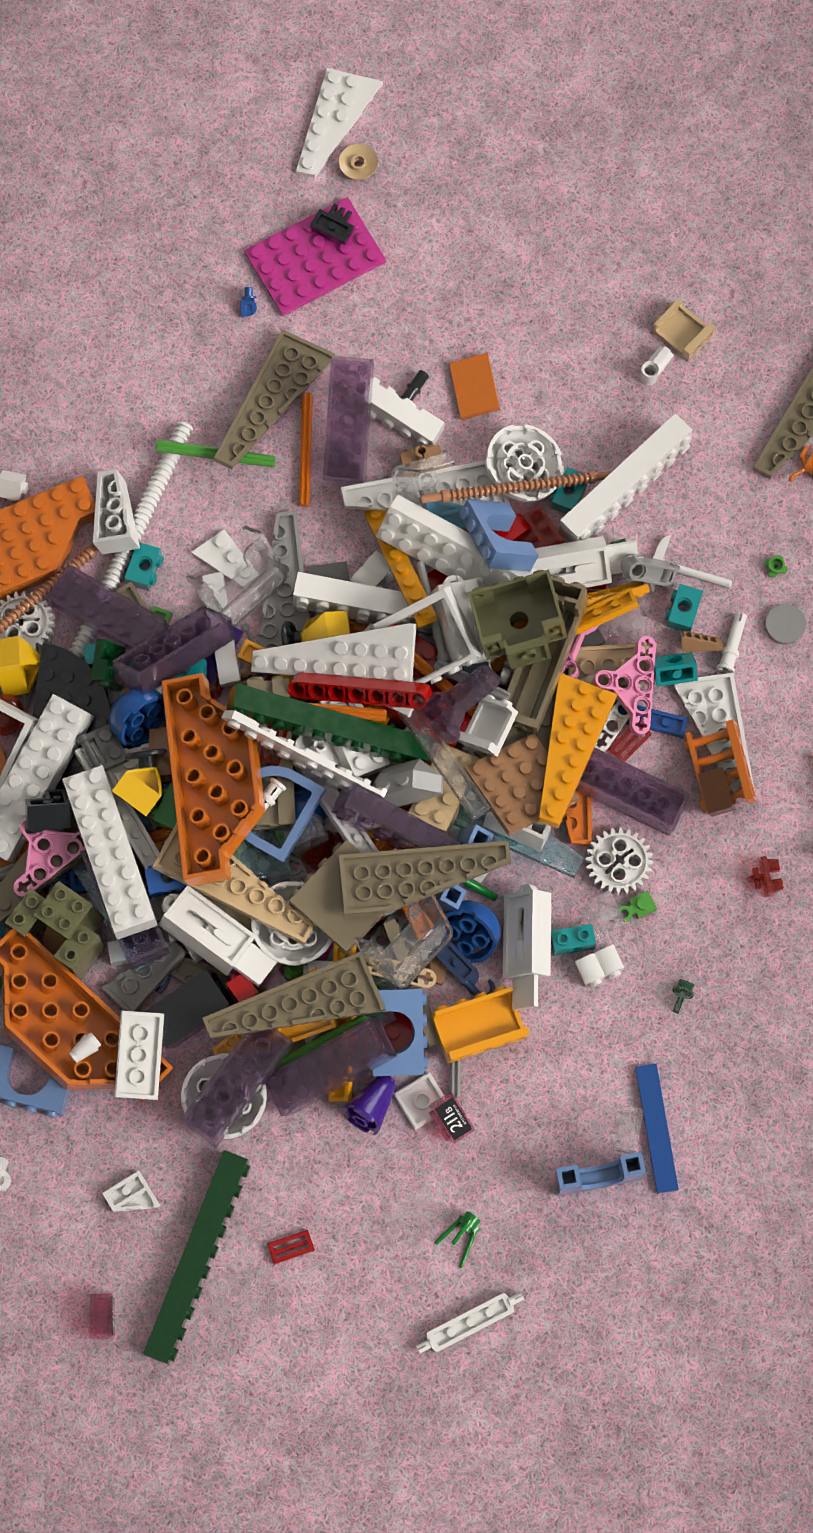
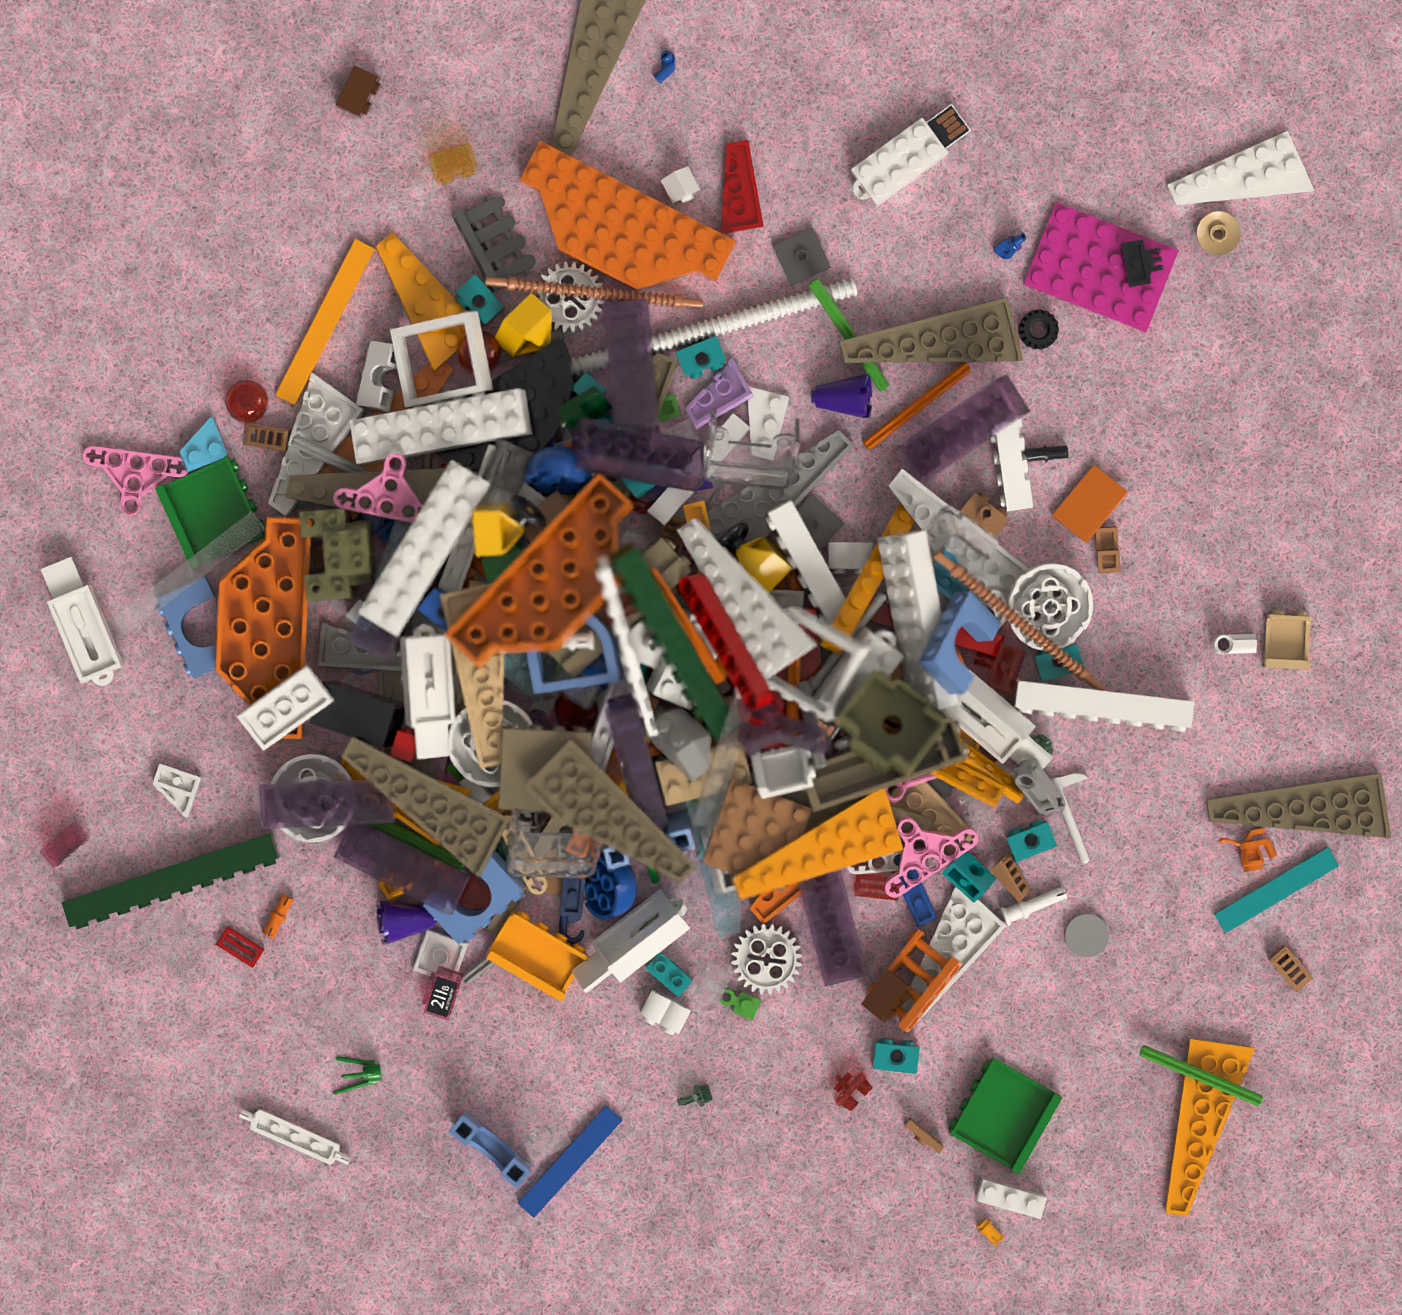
camera: 45 degrees right, 15 degrees up
black brick [25,789,71,832] -> none
white cone [69,1032,101,1063] -> none
white wedge [93,469,140,554] -> none
bright green plate [764,555,788,578] -> none
none -> orange pin [262,893,294,939]
none -> lavender wing [685,358,754,429]
none -> red wing [721,140,764,234]
none -> dark grey plate [773,228,831,286]
none -> dark purple cone [811,374,873,418]
none -> white piece [850,104,971,207]
none -> teal brick [872,1038,920,1074]
none -> black tyre [1019,309,1059,350]
none -> medium nougat slope [1095,526,1121,573]

